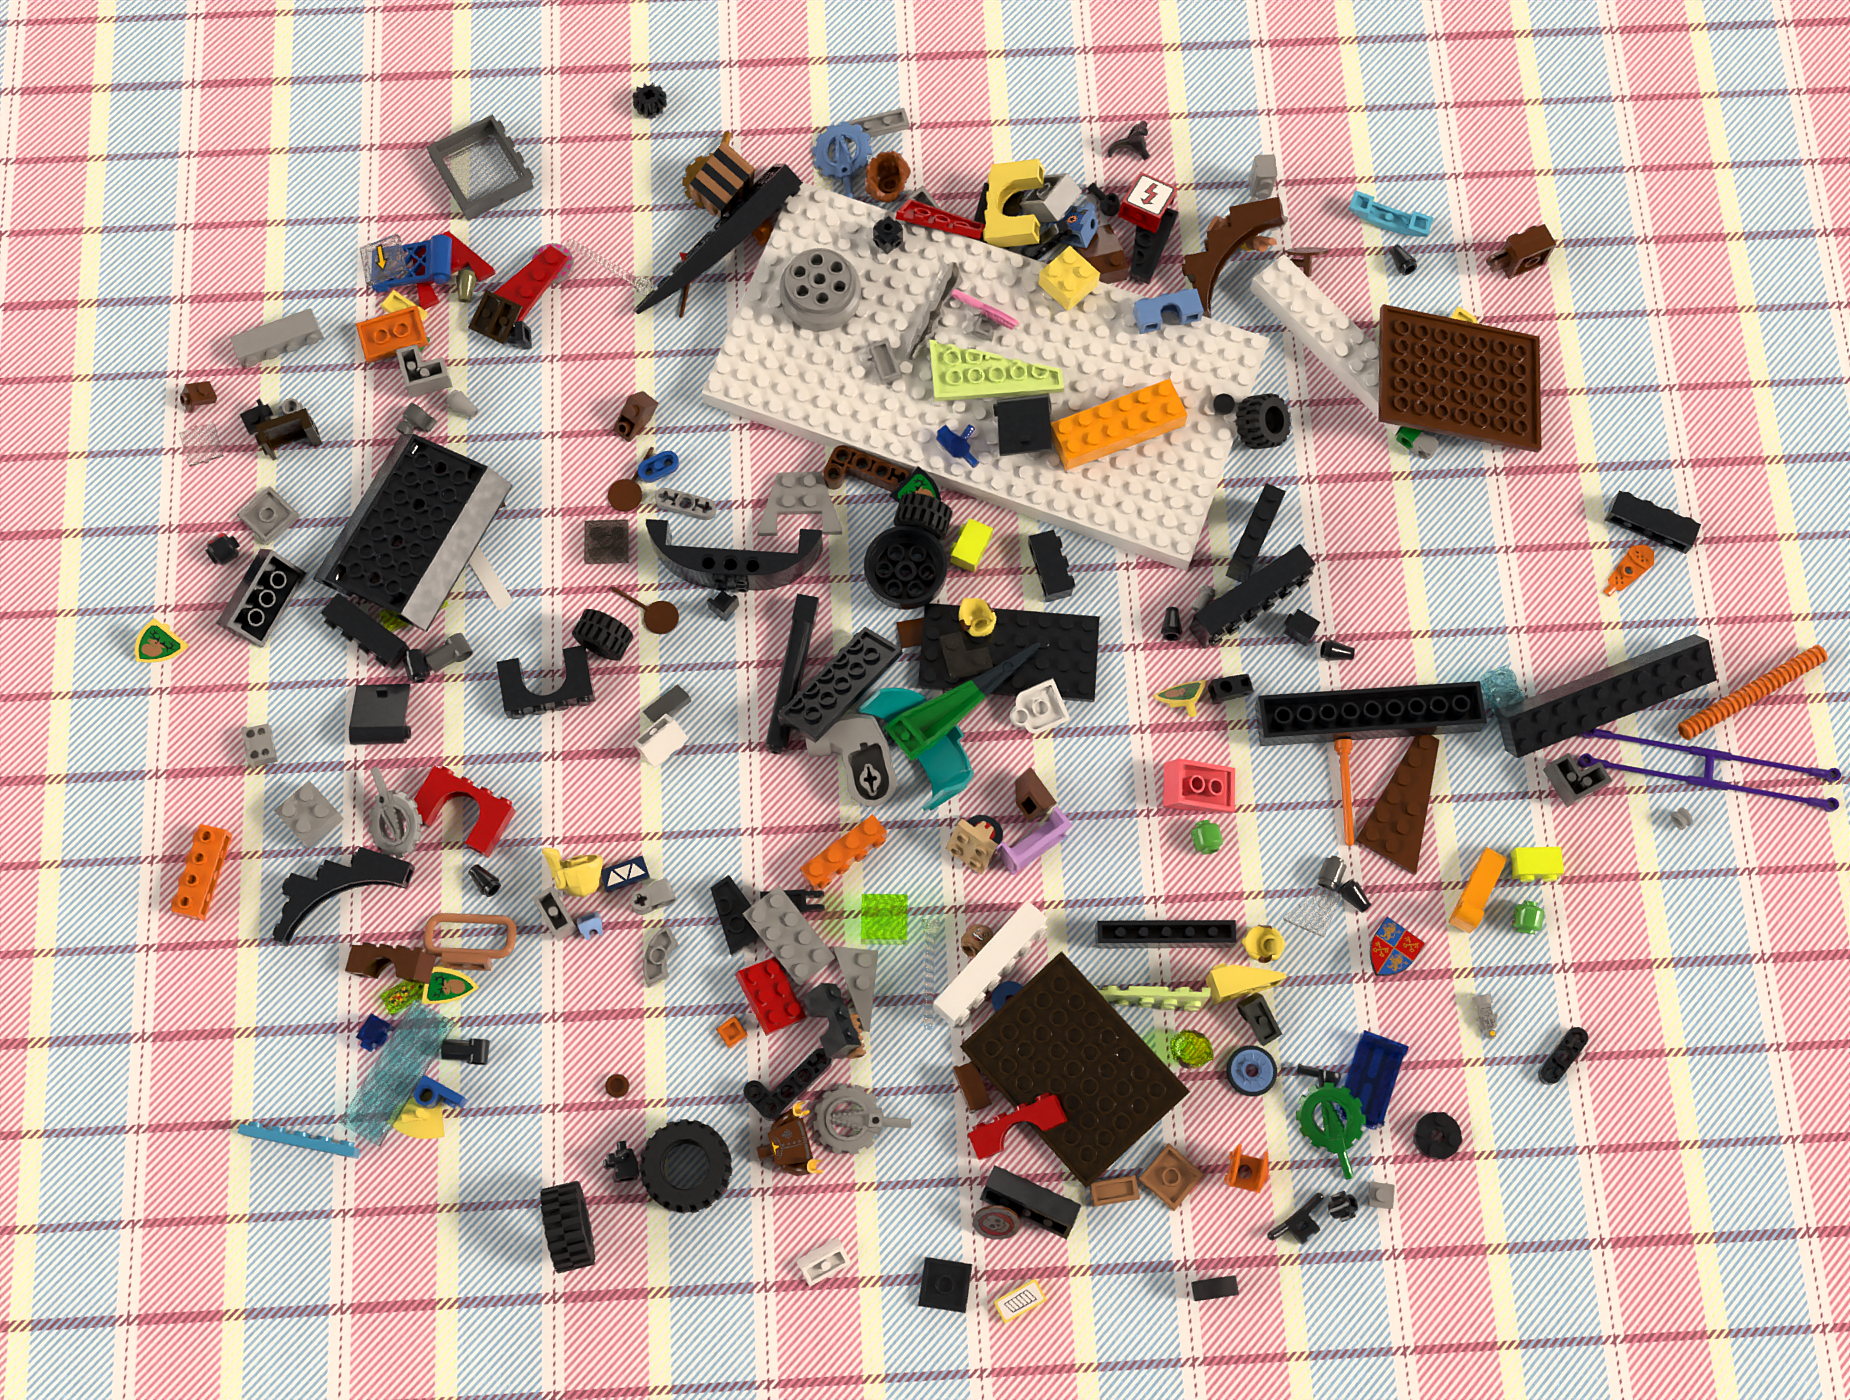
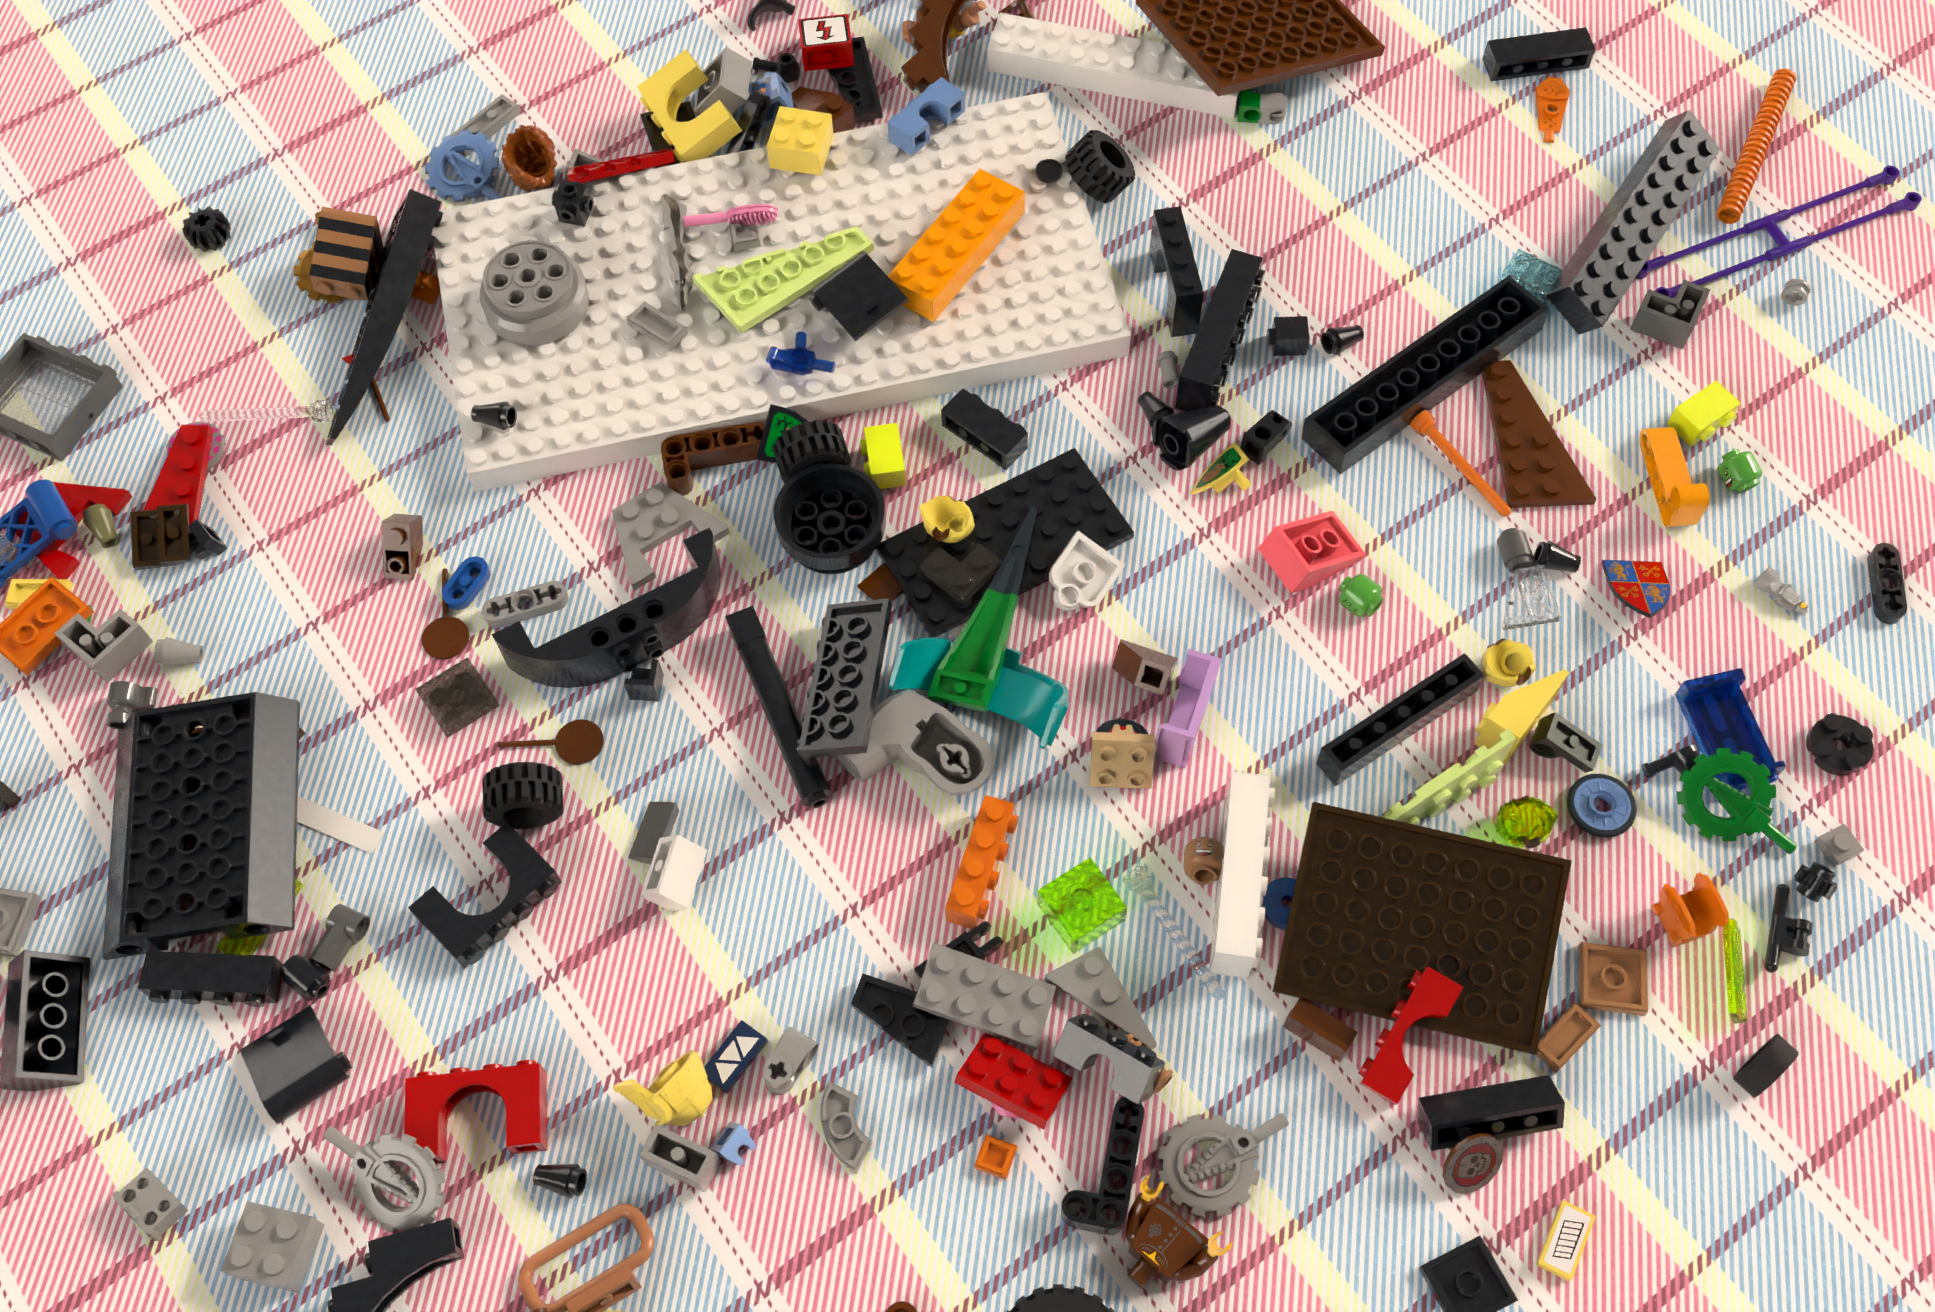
camera: 30 degrees left, 10 degrees down
none -> black cone [471,401,517,430]
none -> black cone [1152,405,1231,471]
none -> clear neon green tile [1722,918,1748,1024]

